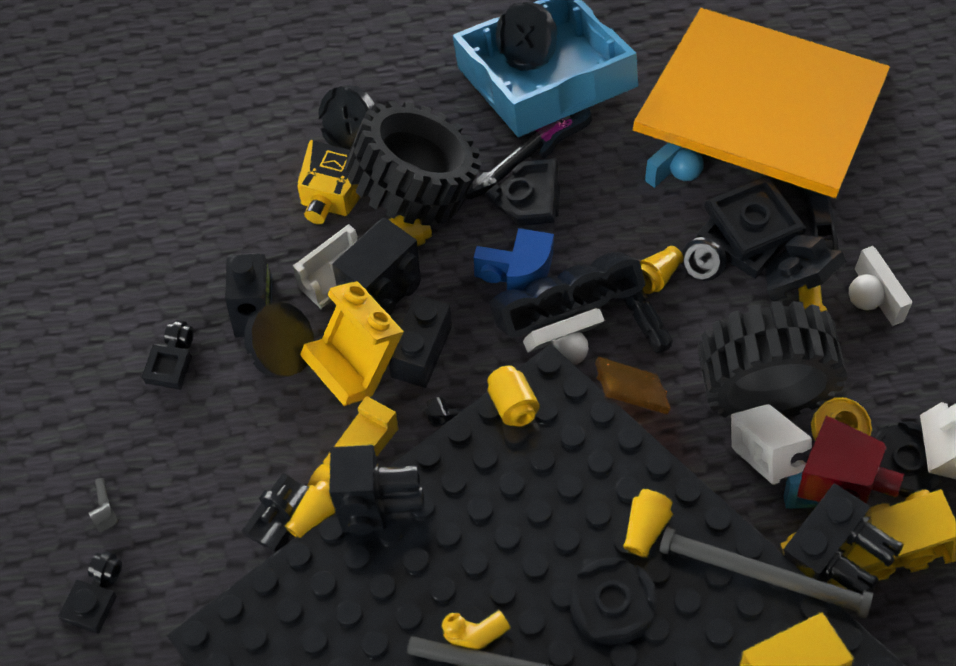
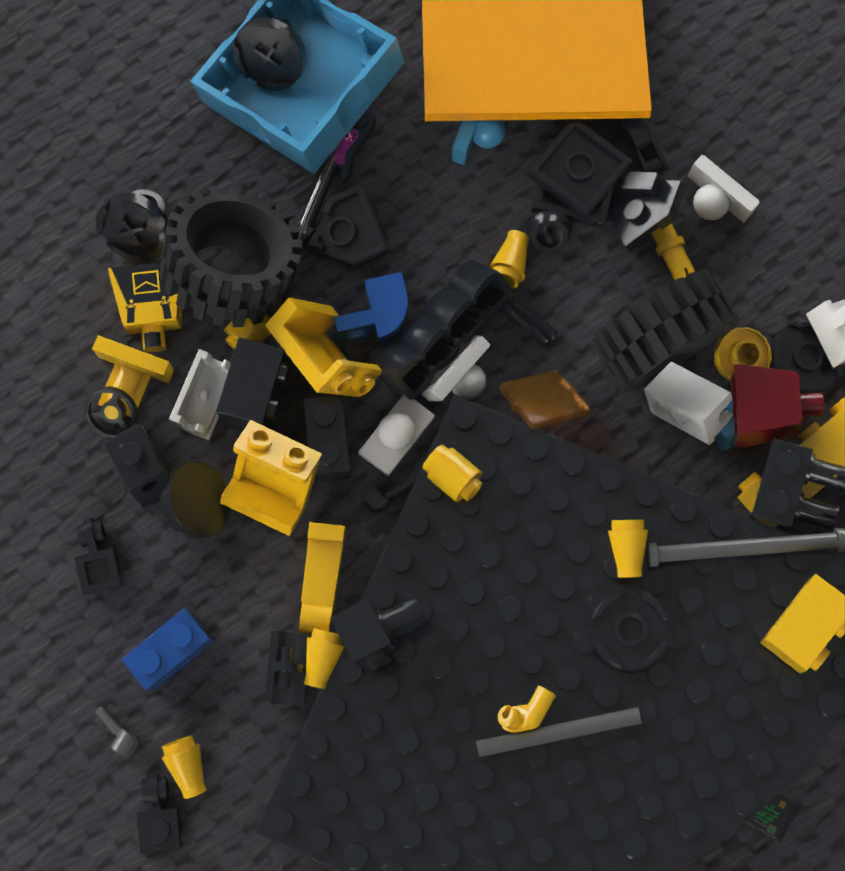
camera: 30 degrees left, 20 degrees up
none -> yellow piece [85,335,174,439]
none -> blue brick [121,608,215,692]
none -> yellow cone [161,735,207,799]
none -> yellow panel [265,297,382,397]
none -> white tile [358,396,435,477]

